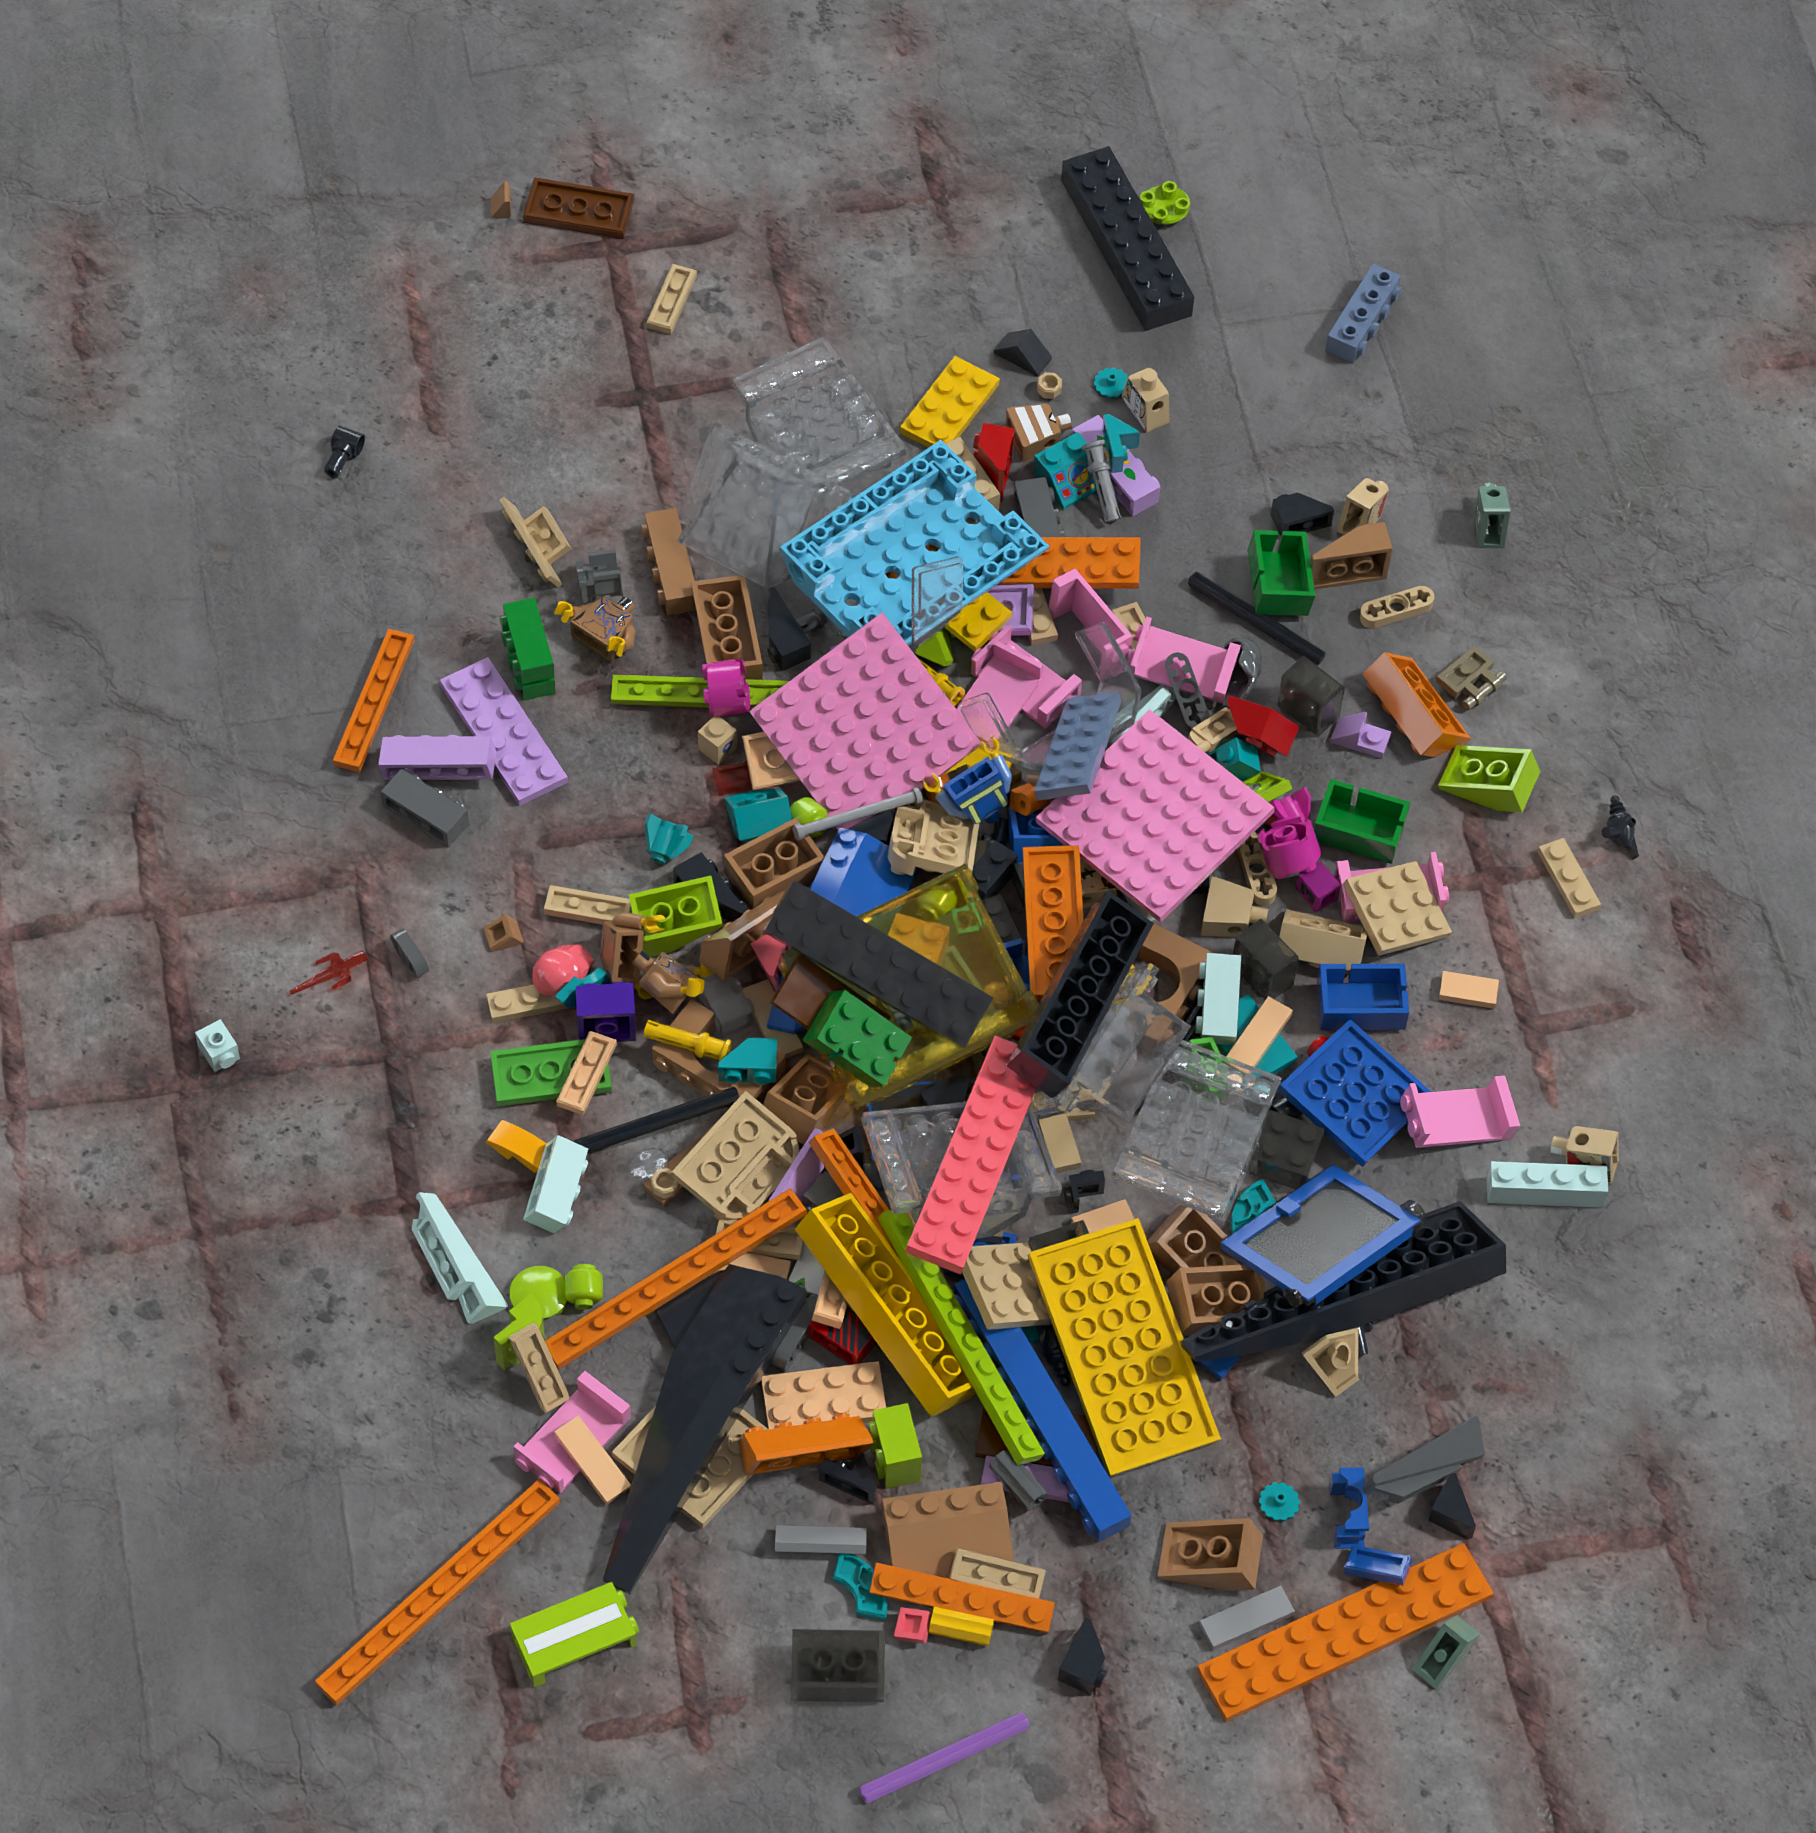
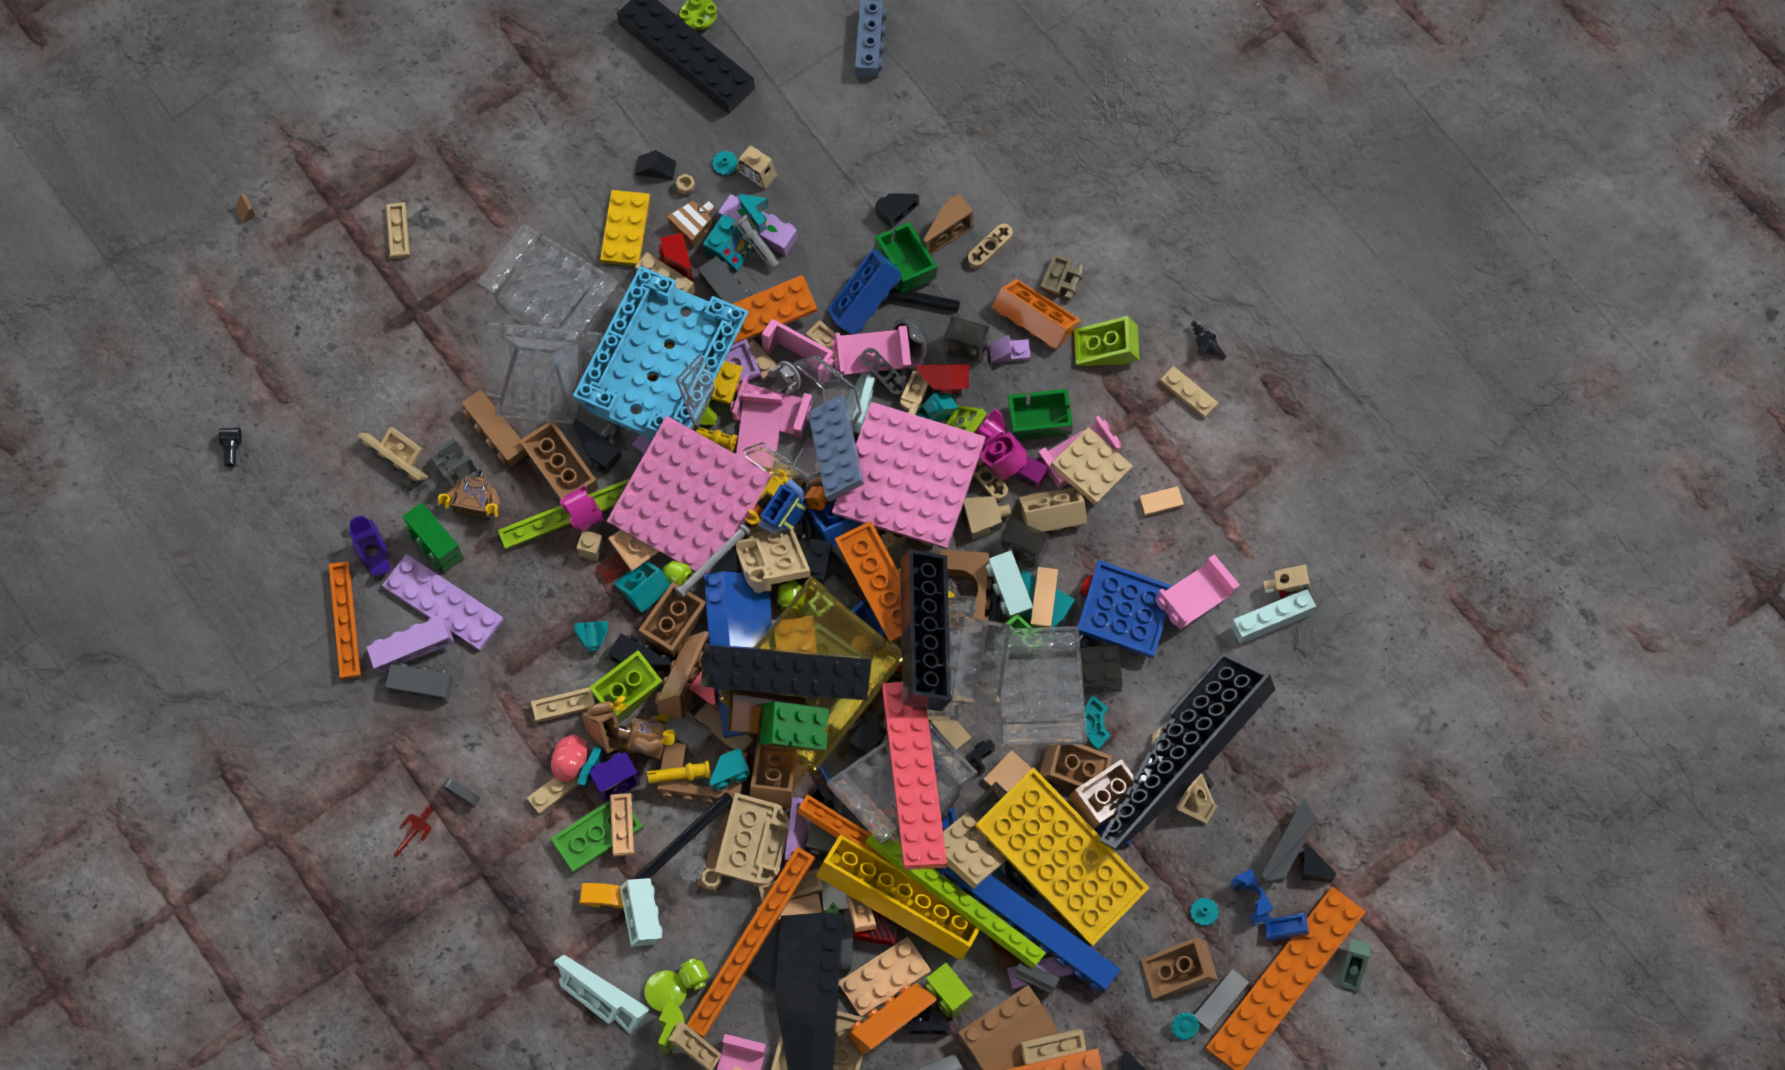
camera: 20 degrees left, 10 degrees up
light aqua brick [195,1019,240,1072] -> none
medium nougat slope [483,914,523,952] -> none
reddish brown tile [523,177,635,239] -> none
door [1221,1164,1426,1307] -> none
blue piece [1317,964,1409,1030] -> none
tan torso [1337,478,1389,535] -> none
sand green torso [1475,482,1511,548] -> none
none -> dark purple piece [348,516,392,577]
none -> light grey piece [767,361,801,395]
none -> blue slope [826,248,902,334]
none -> teal piece [1171,1012,1200,1040]

